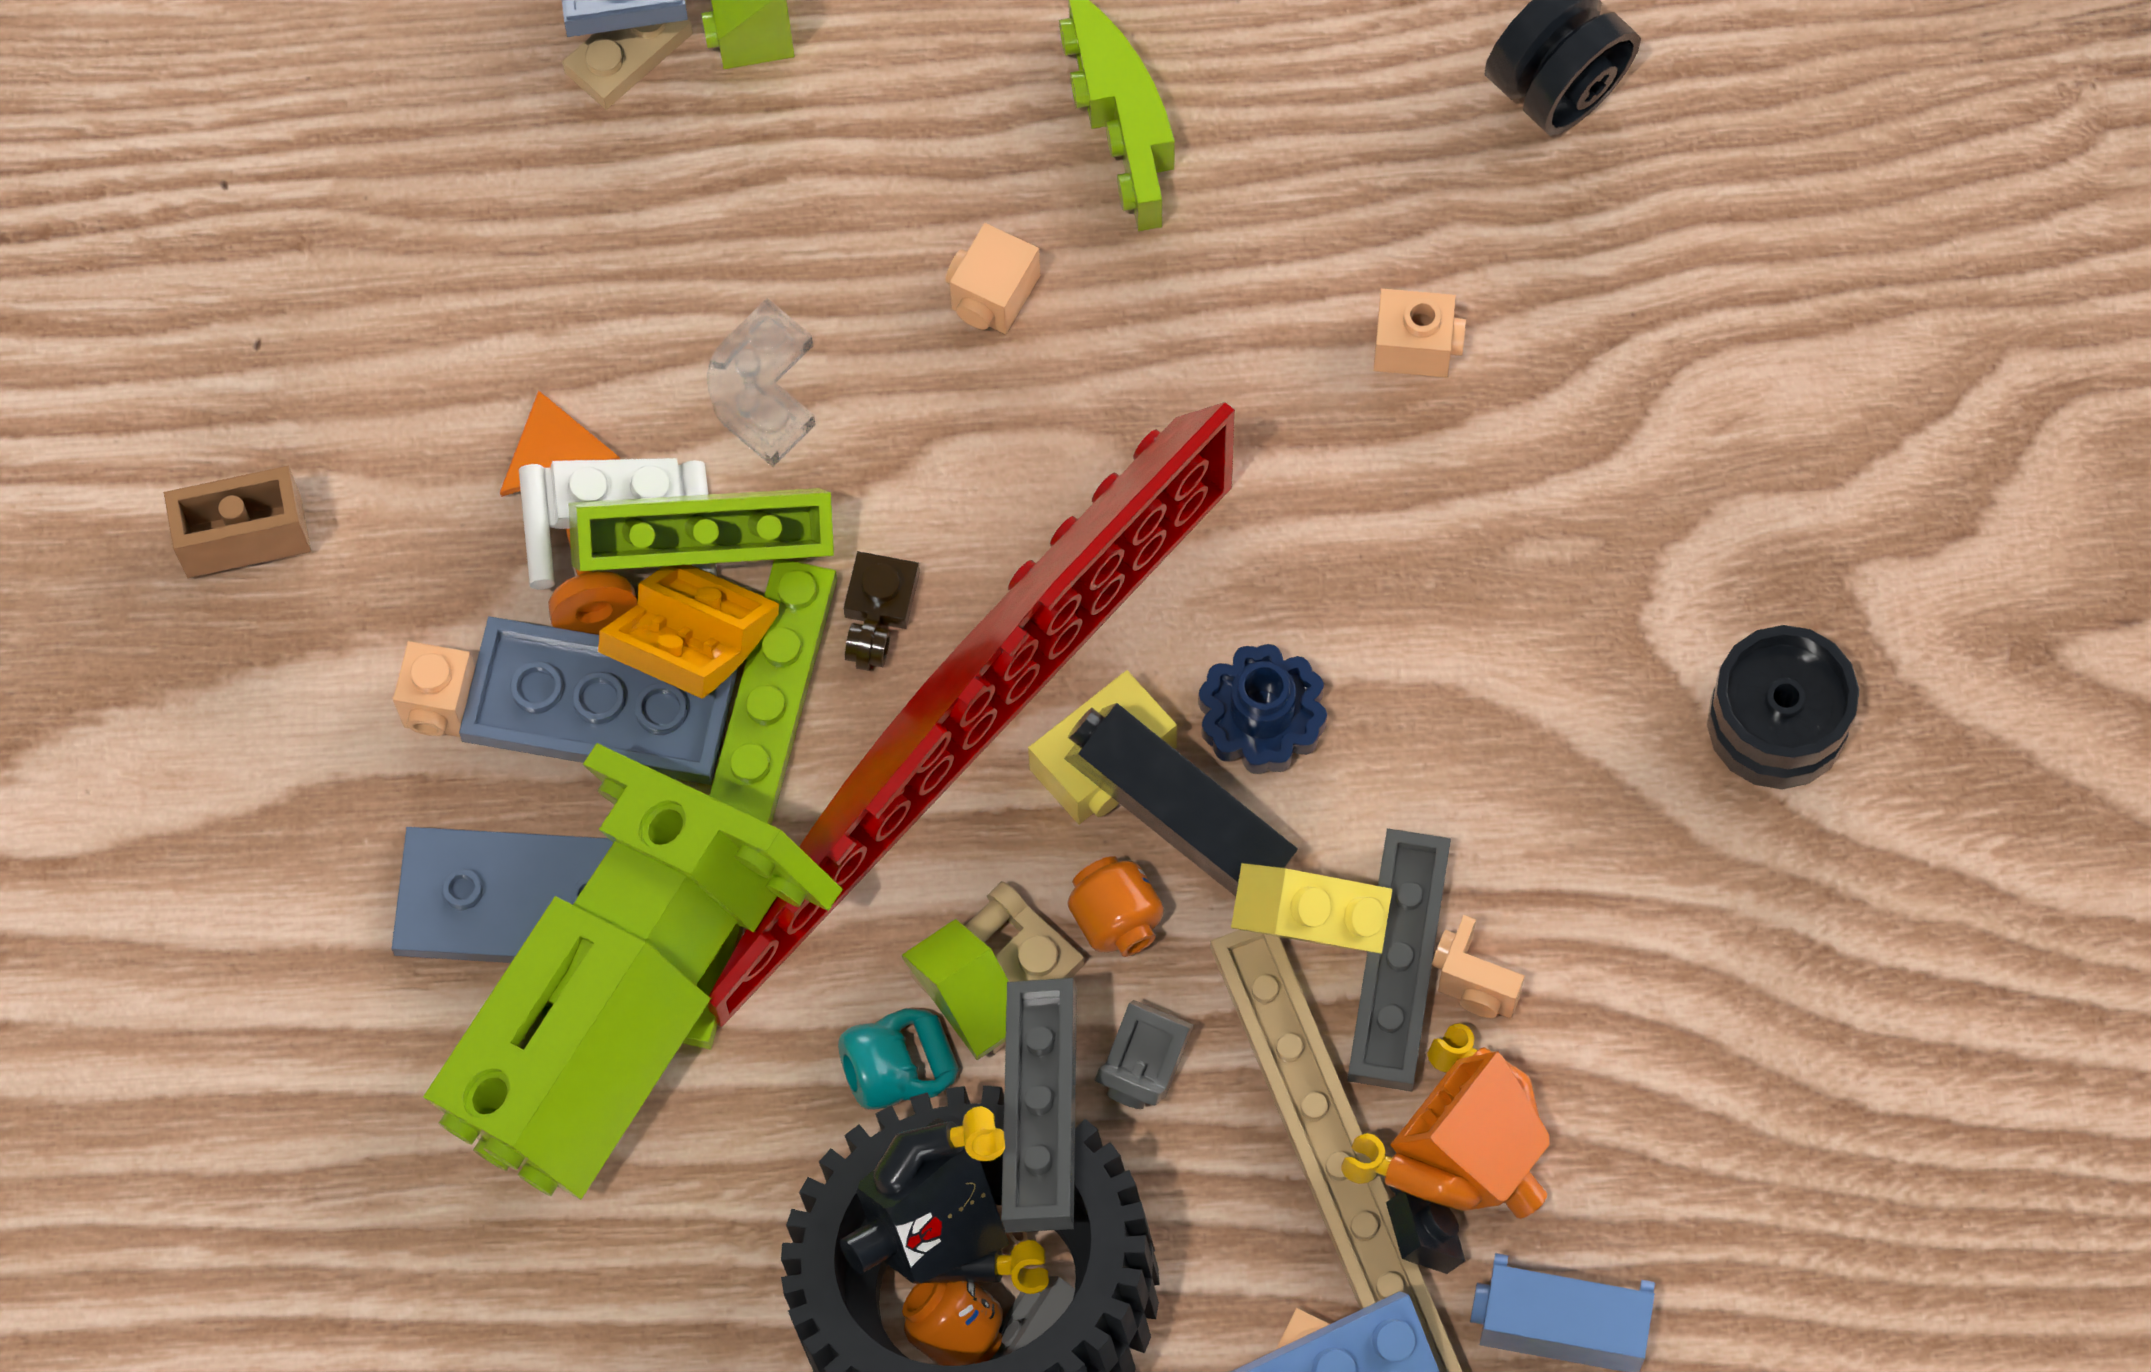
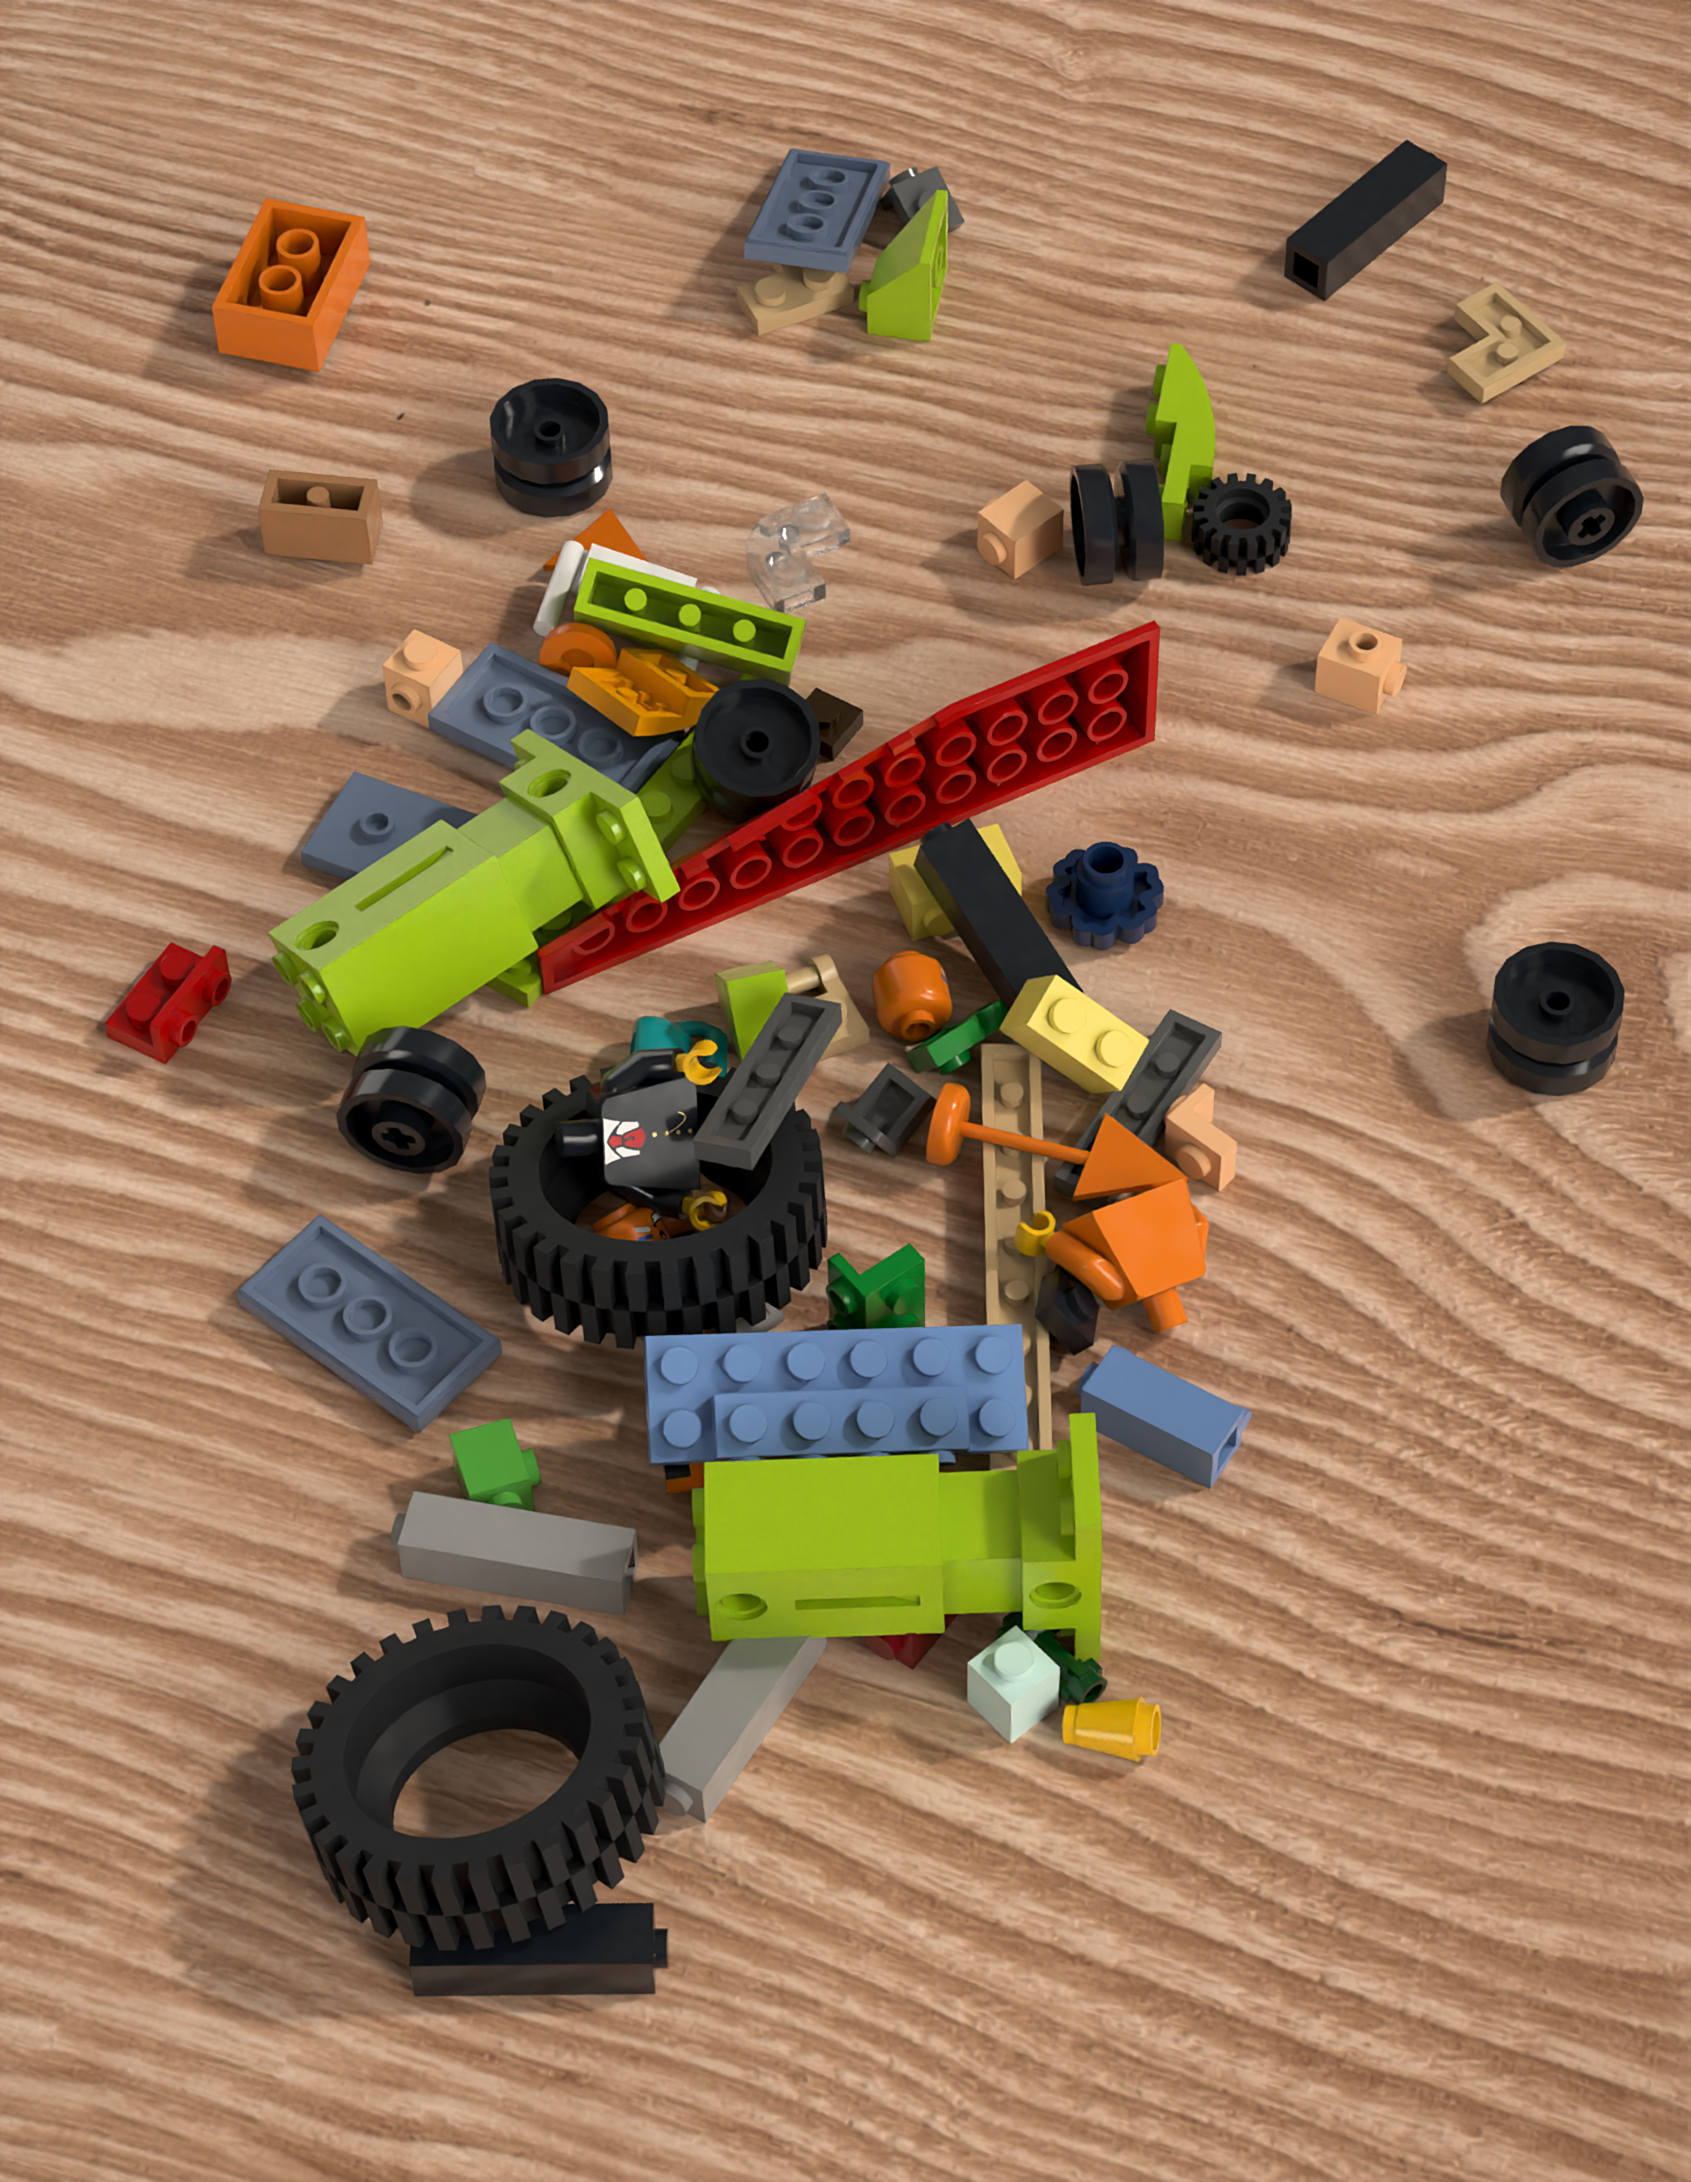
camera: 20 degrees right, 15 degrees down
none -> red bracket [105,942,232,1065]
none -> orange brick [212,198,371,372]
none -> black wheel [336,1026,487,1174]
none -> black wheel [490,378,613,518]
none -> black wheel [690,679,821,823]
none -> green bracket [826,1243,925,1330]
none -> green plate [905,999,1009,1075]
none -> orange piece [926,1082,1189,1201]
none -> black wheel [1069,458,1164,586]
none -> black tyre [1191,473,1292,576]

